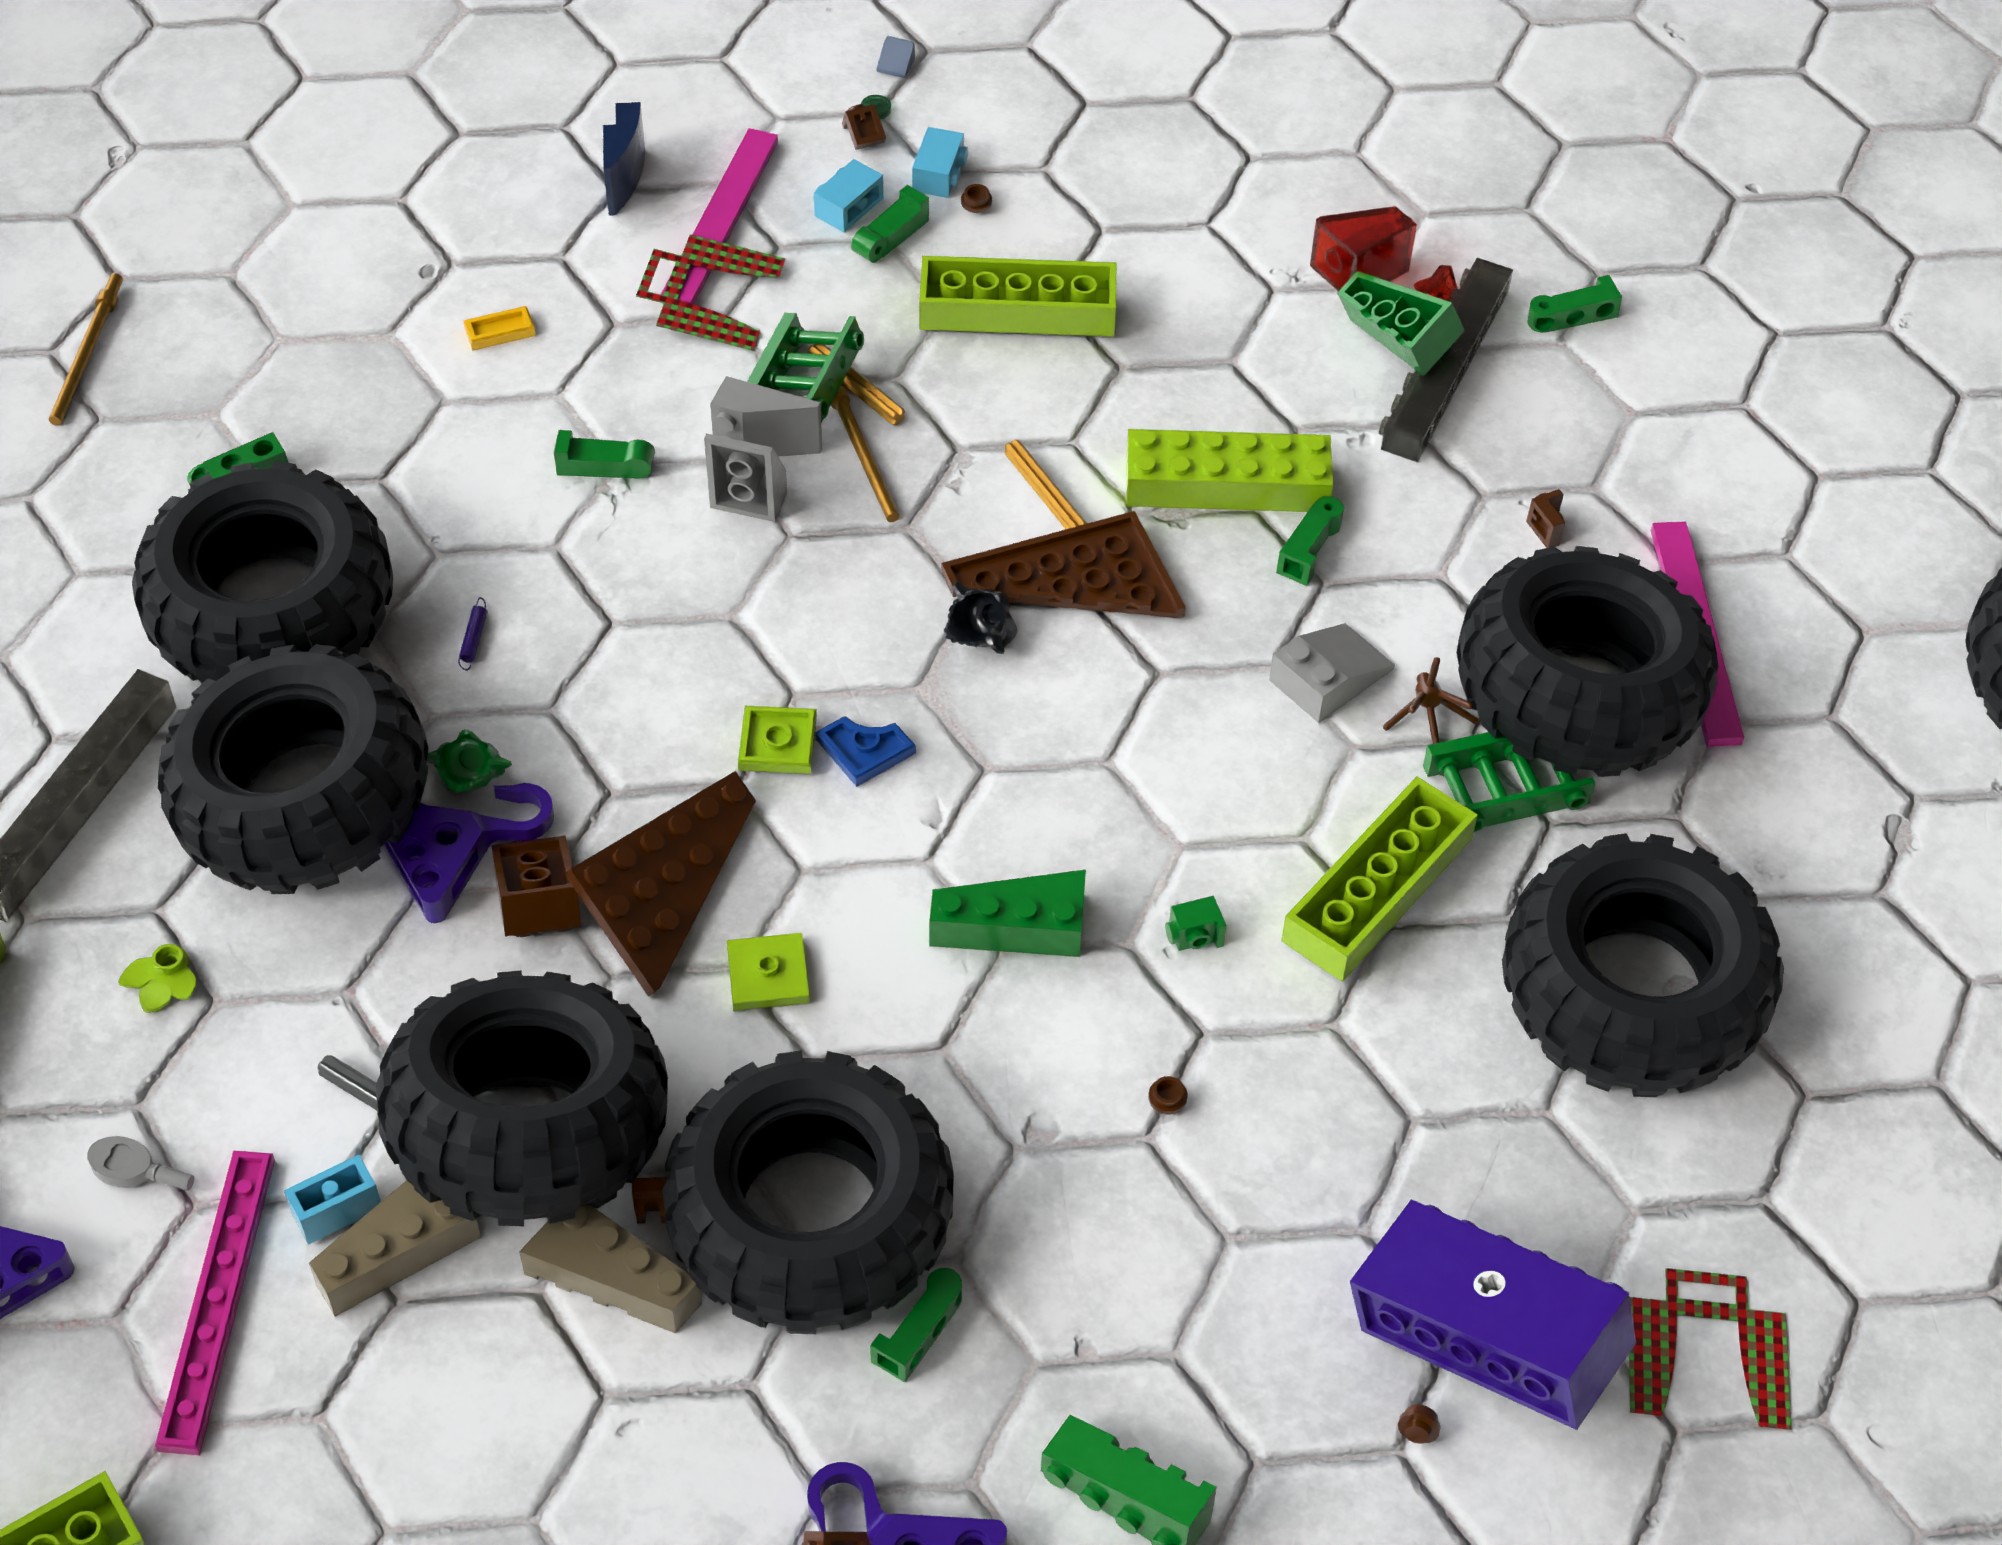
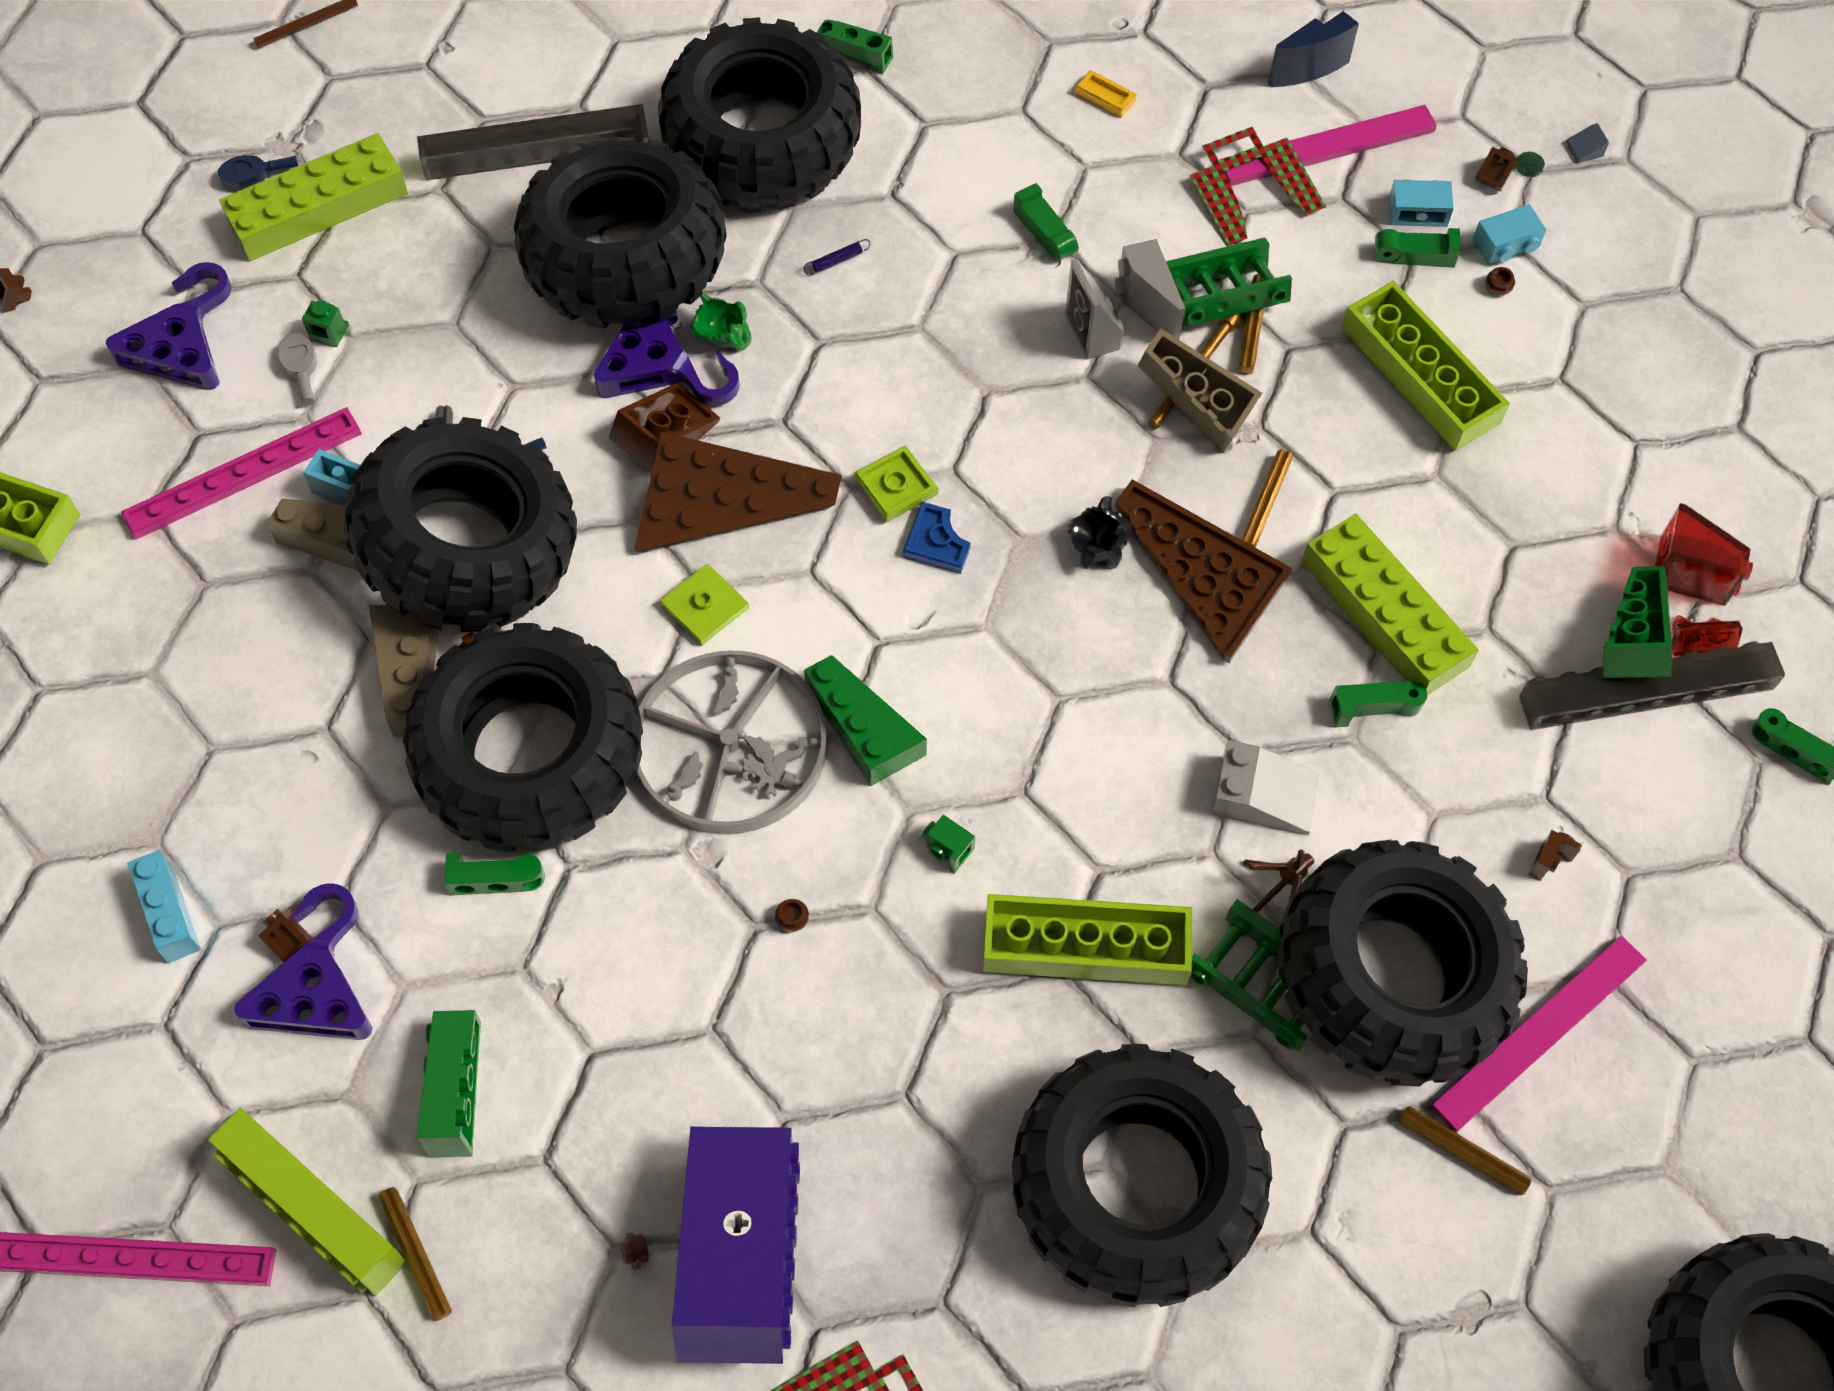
camera: 55 degrees right, 10 degrees up
lime plate [118,944,196,1013] -> none
none -> green brick [302,300,349,347]
none -> light grey piece [637,650,827,834]
none -> dark tan wedge [1138,328,1262,453]
none -> pearl gold axle [1399,1106,1532,1195]

